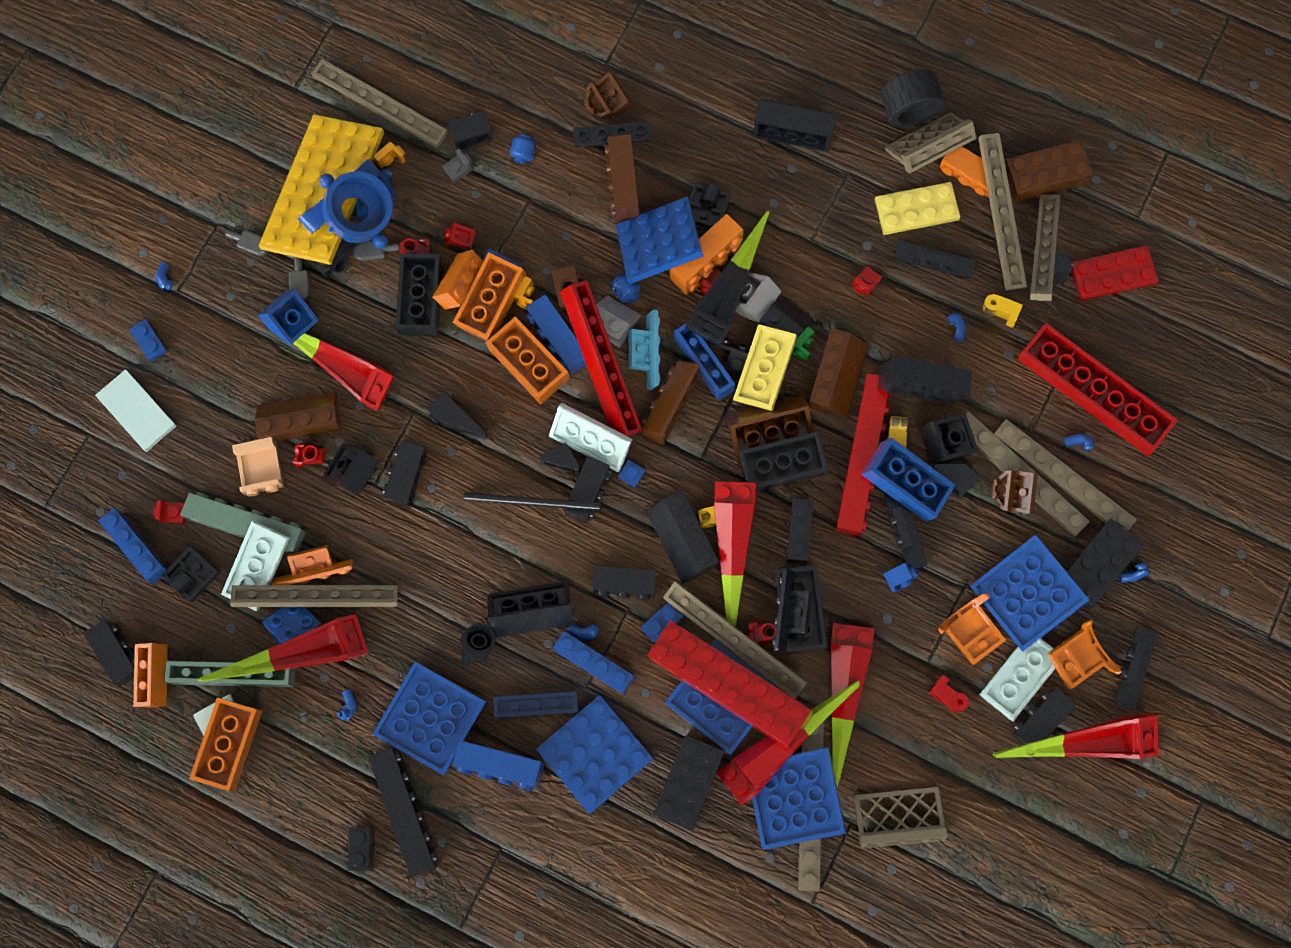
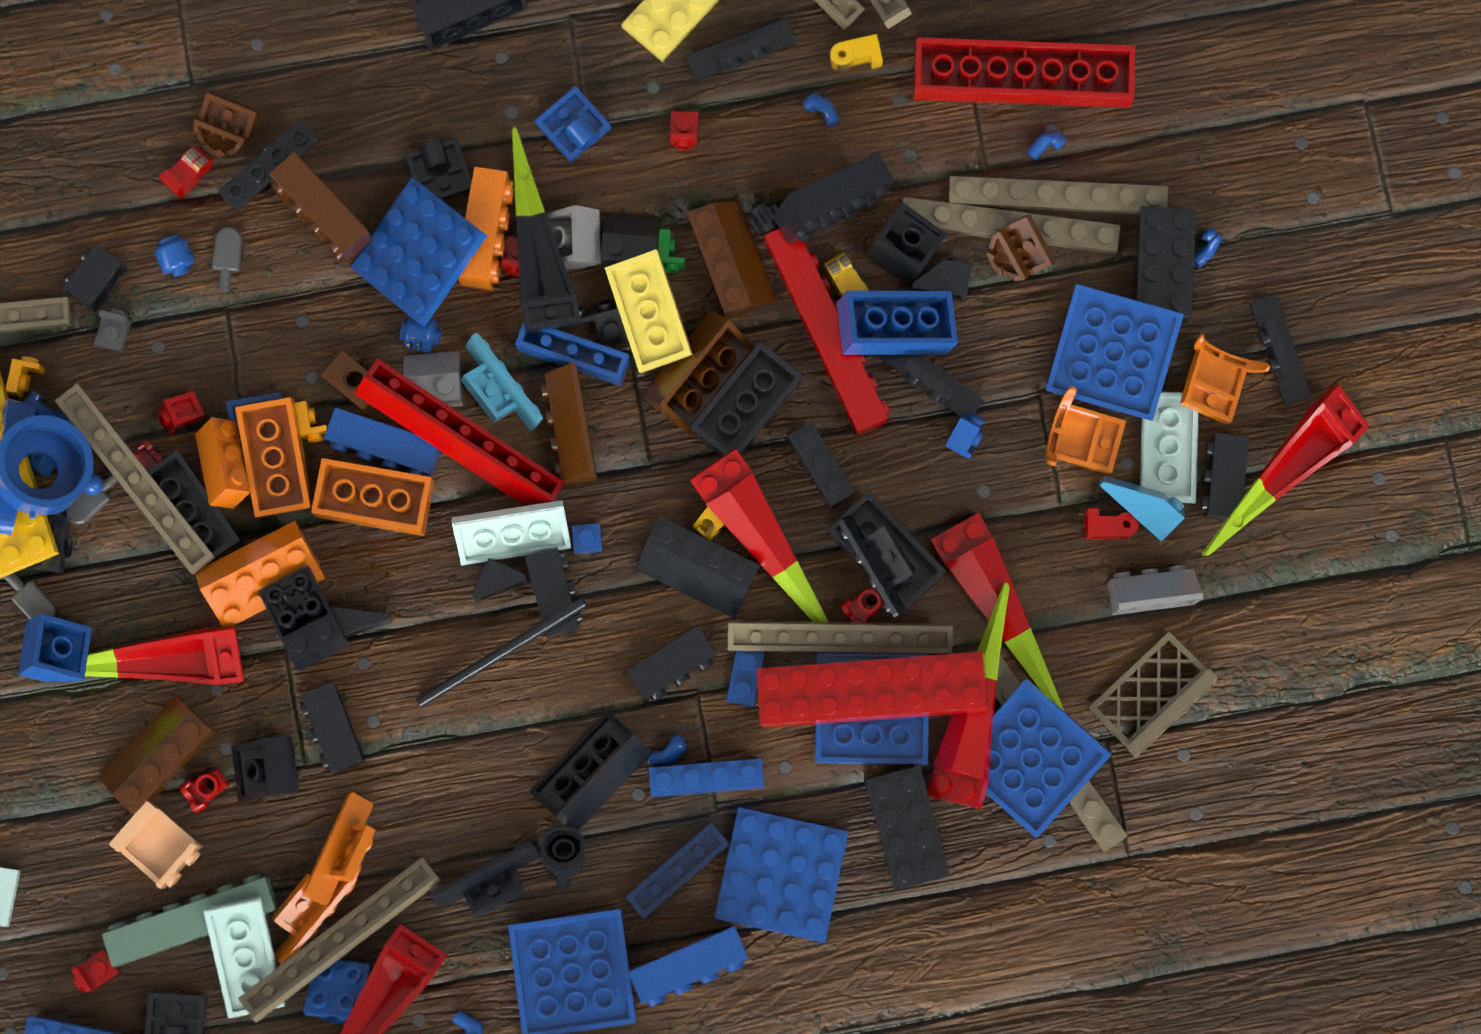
camera: 45 degrees left, 5 degrees up
none -> dark tan plate [55,384,215,574]
none -> red leg [159,146,213,200]
none -> orange brick [195,521,325,627]
none -> dark grey piece [212,227,243,292]
none -> black slope [258,565,350,671]
none -> orange bracket [303,792,376,906]
none -> black bracket [431,841,540,919]
none -> blue plate [534,86,611,163]
none -> black gear [749,202,779,235]
none -> dark azure slope [1100,476,1185,542]
none -> light grey slope [1107,565,1203,615]

